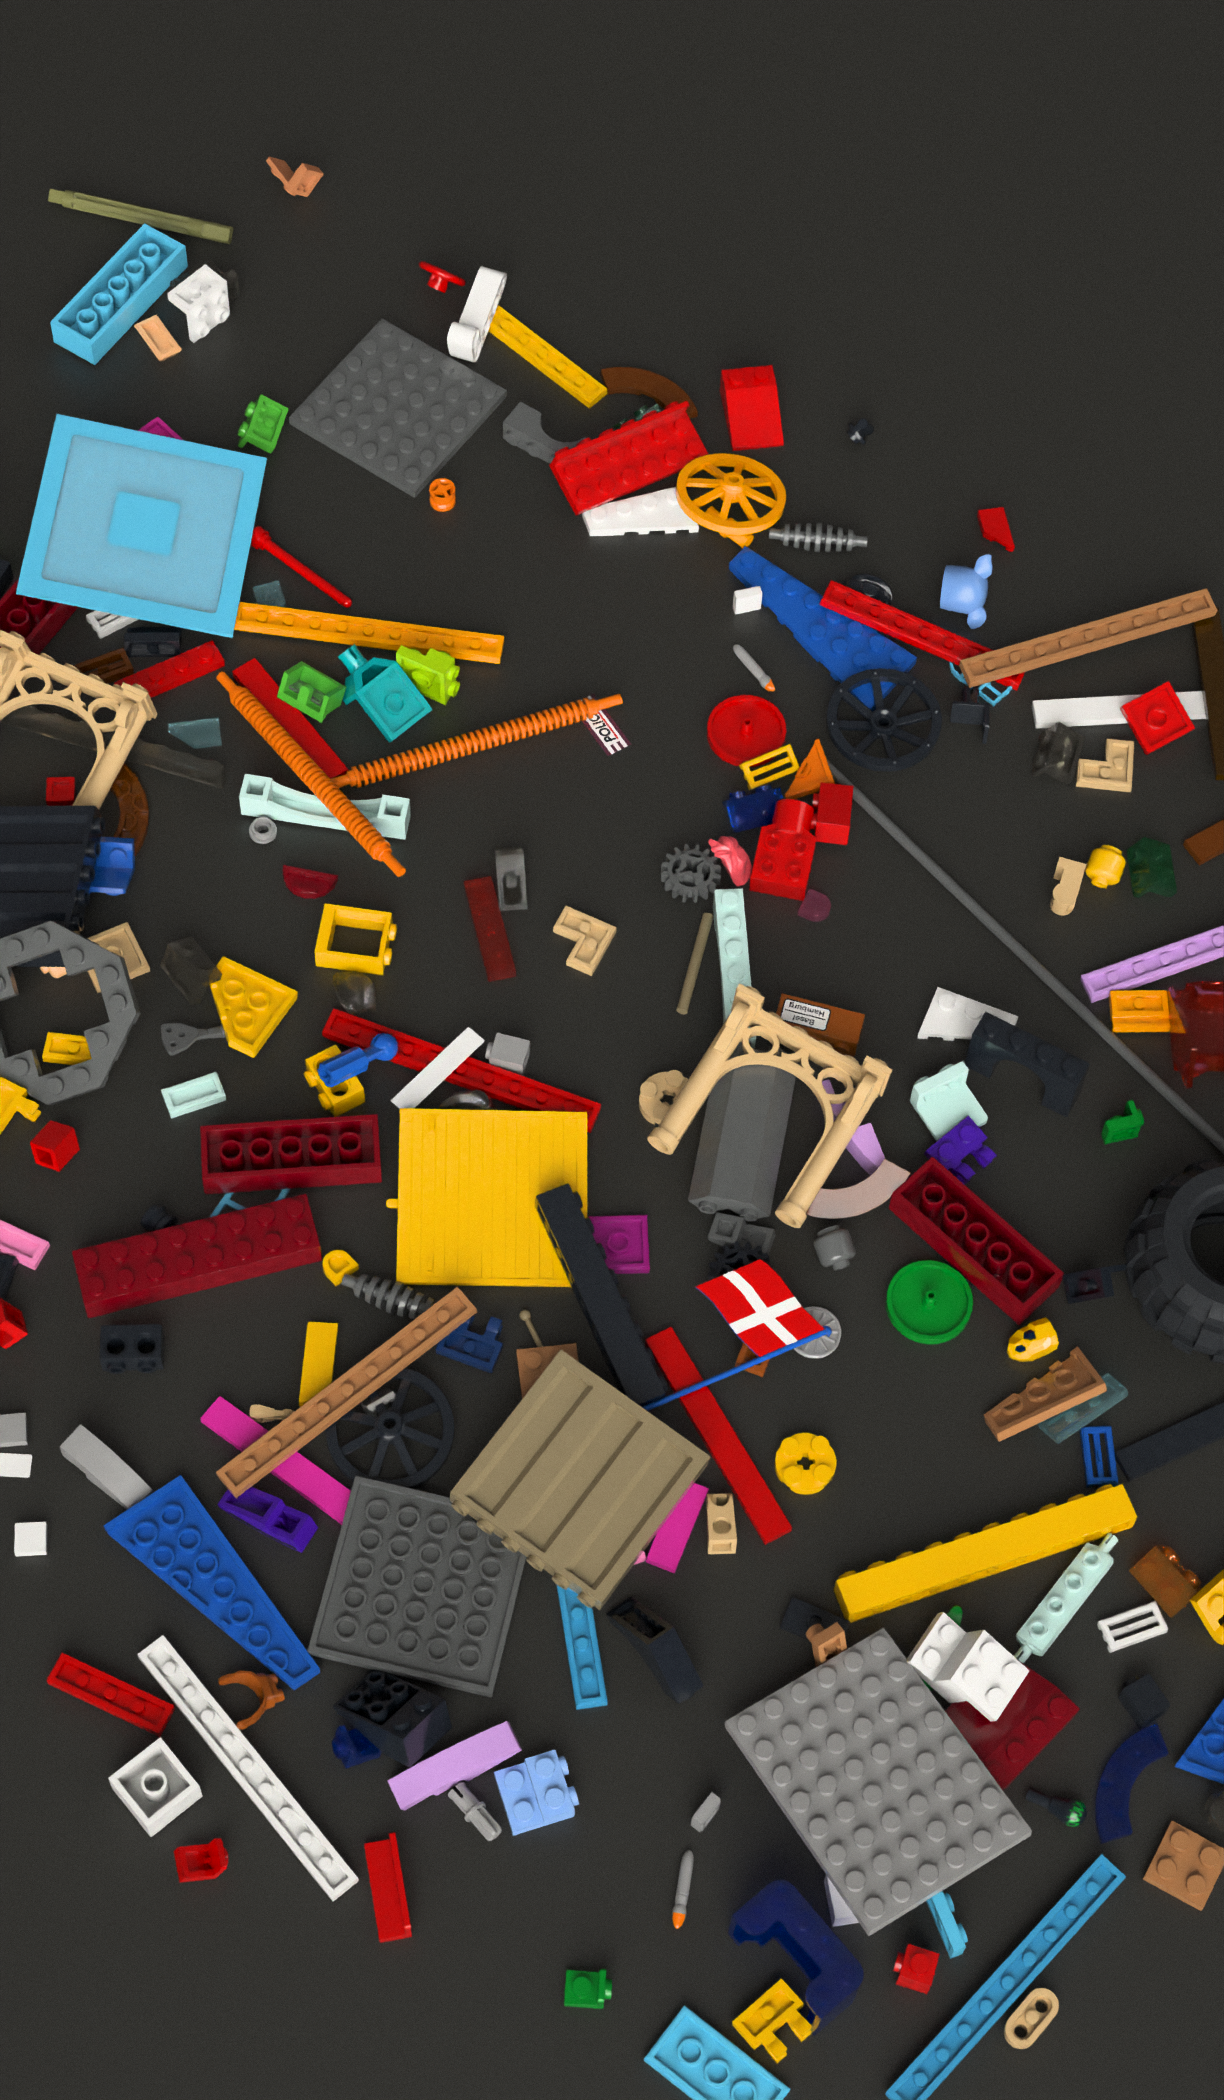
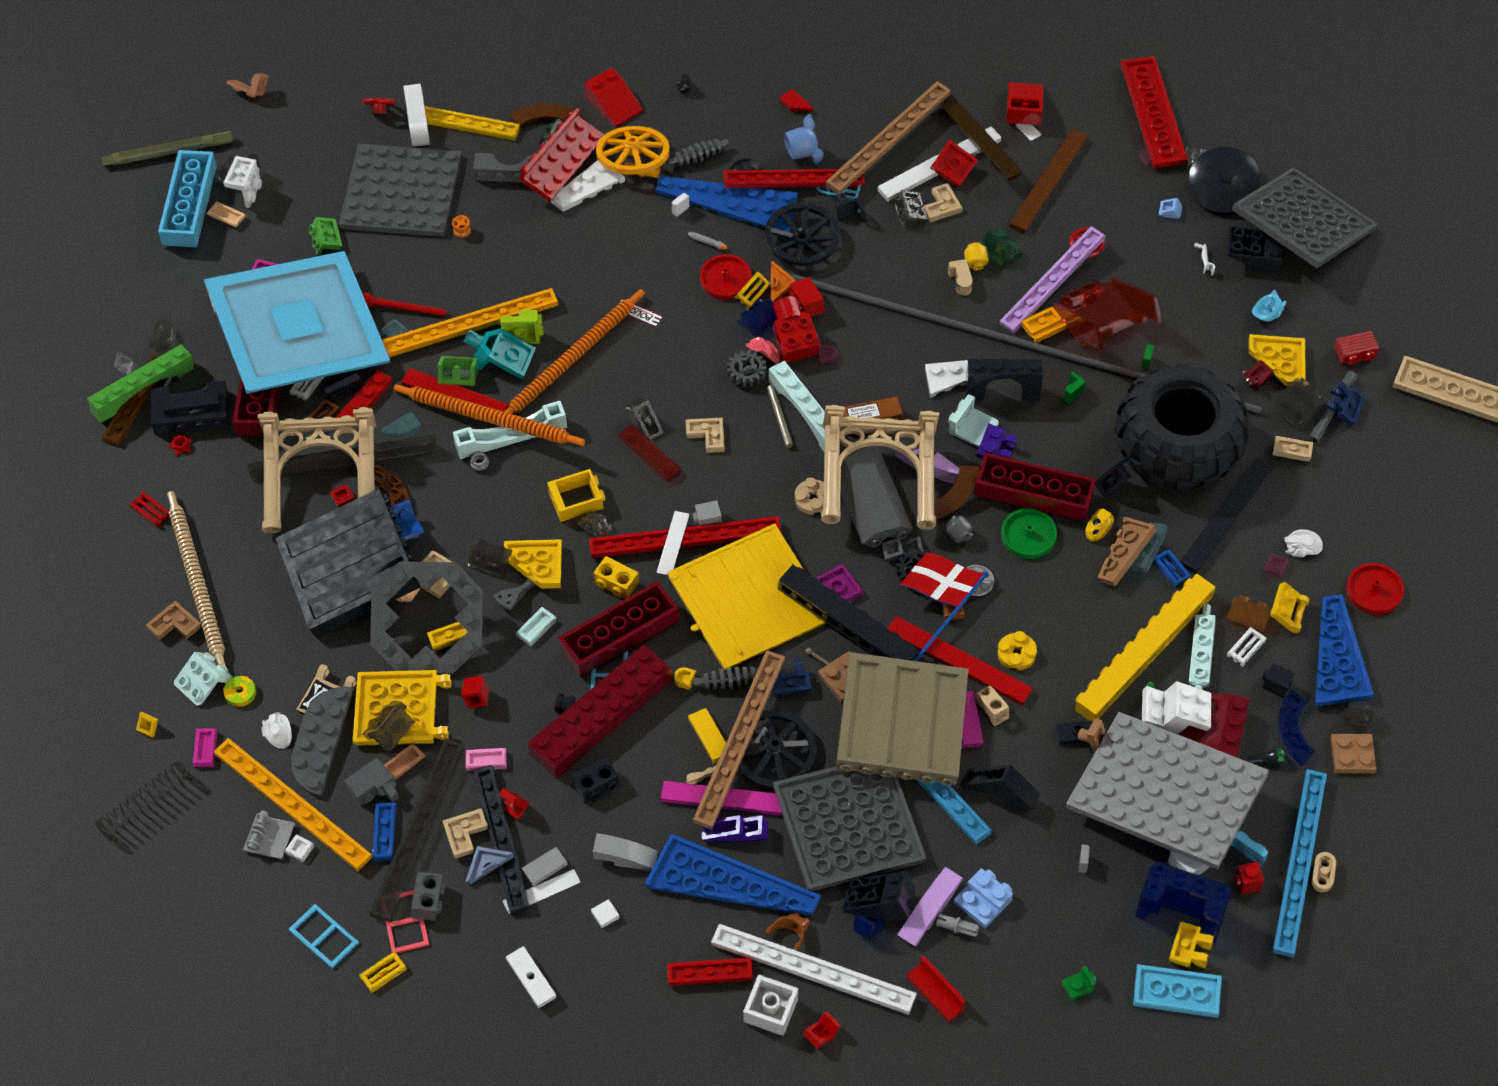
camera: 25 degrees left, 5 degrees down
dark red tile [283,865,338,899] -> none
blue piece [317,1033,398,1088] -> none
clear smoke hat [439,1090,497,1110] -> none
light grey piece [672,1850,694,1929] -> none

